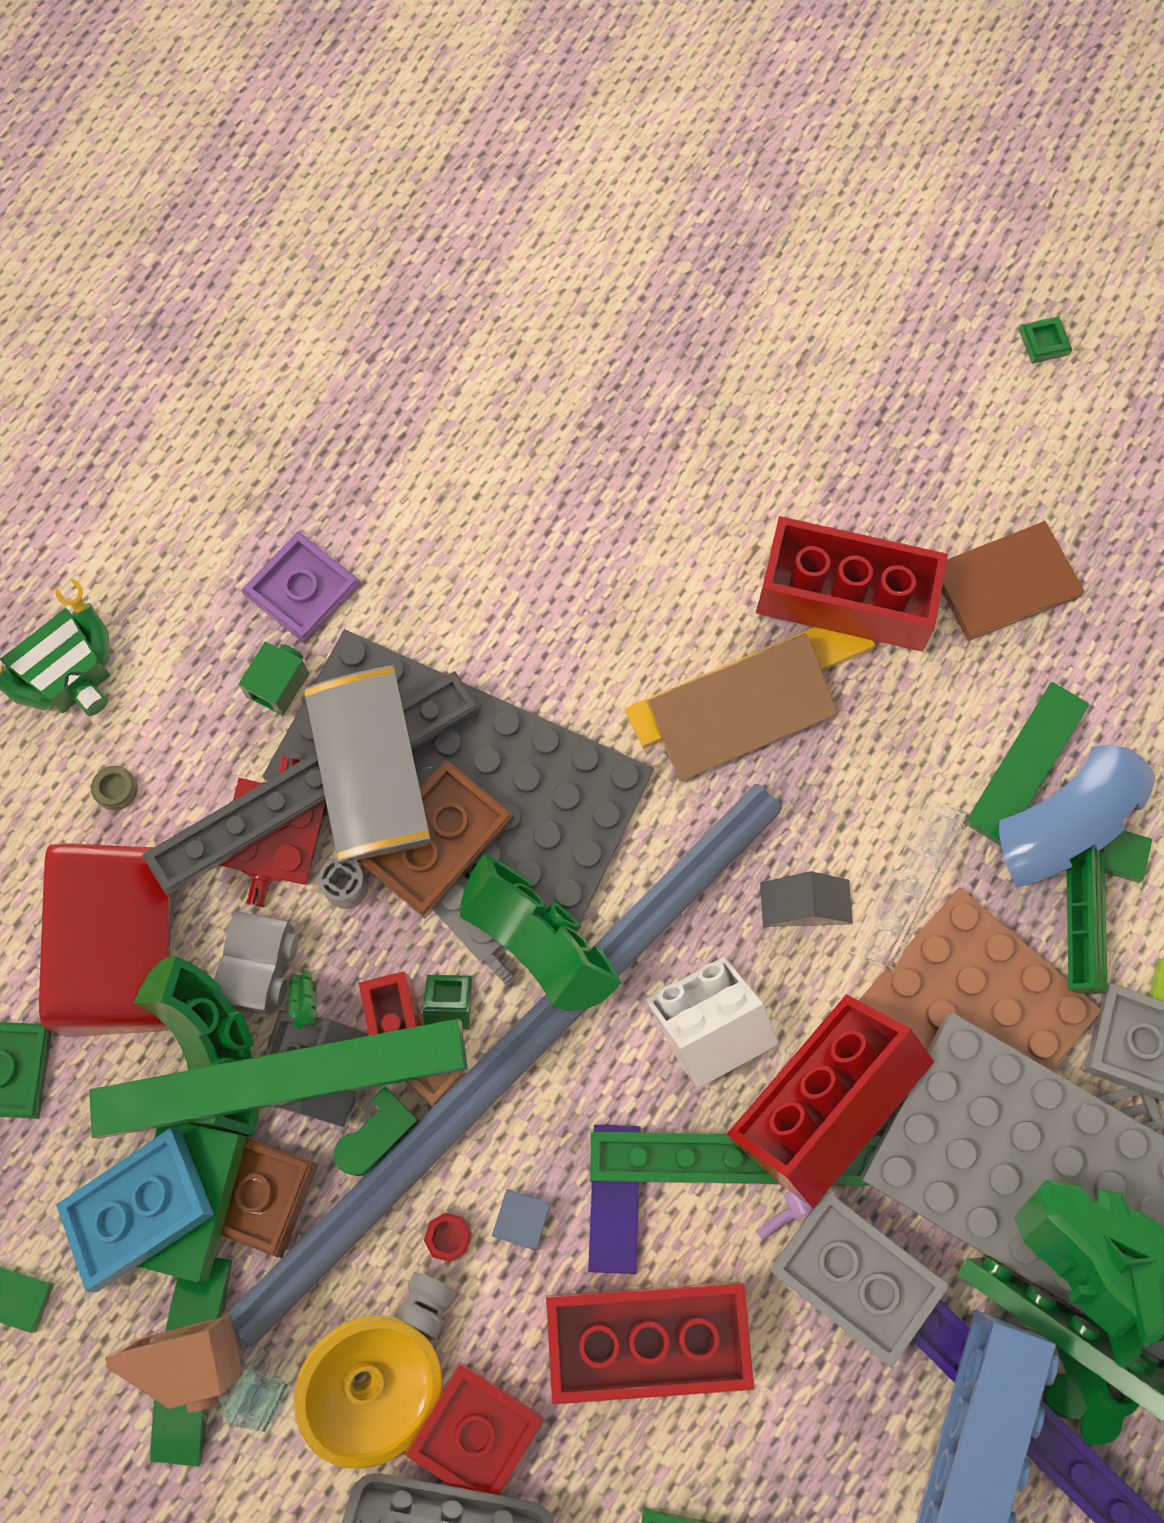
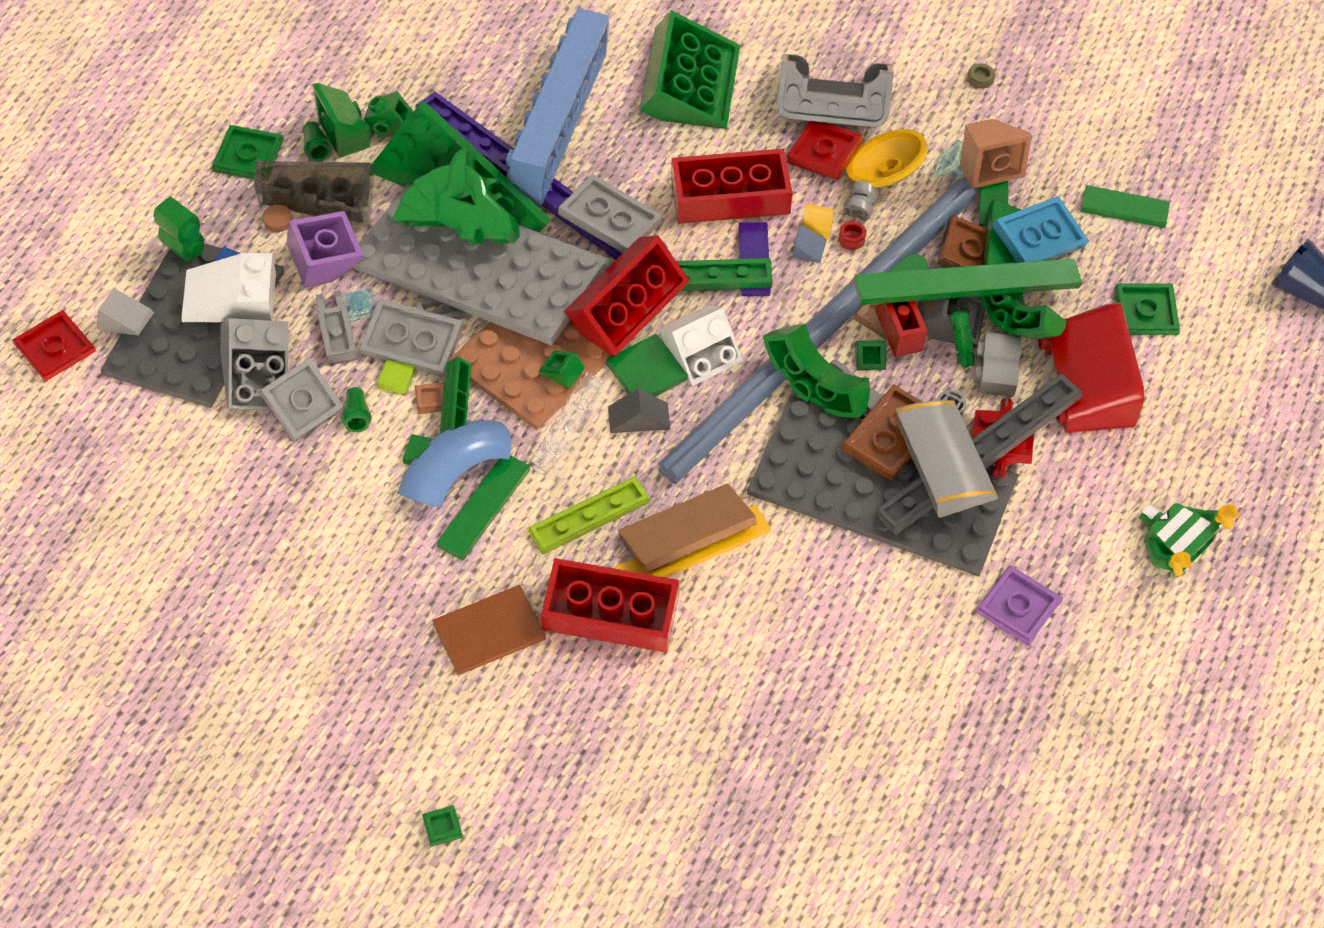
camera: 175 degrees right, 15 degrees down
olive tile [91,766,138,811] -> none
green brick [238,641,309,716] -> none
none -> nougat tile [414,382,444,414]
none -> lime tile [527,476,650,555]
none -> green slope [539,350,585,388]
none -> green tile [606,334,688,397]
none -> yellow slope [802,204,834,240]

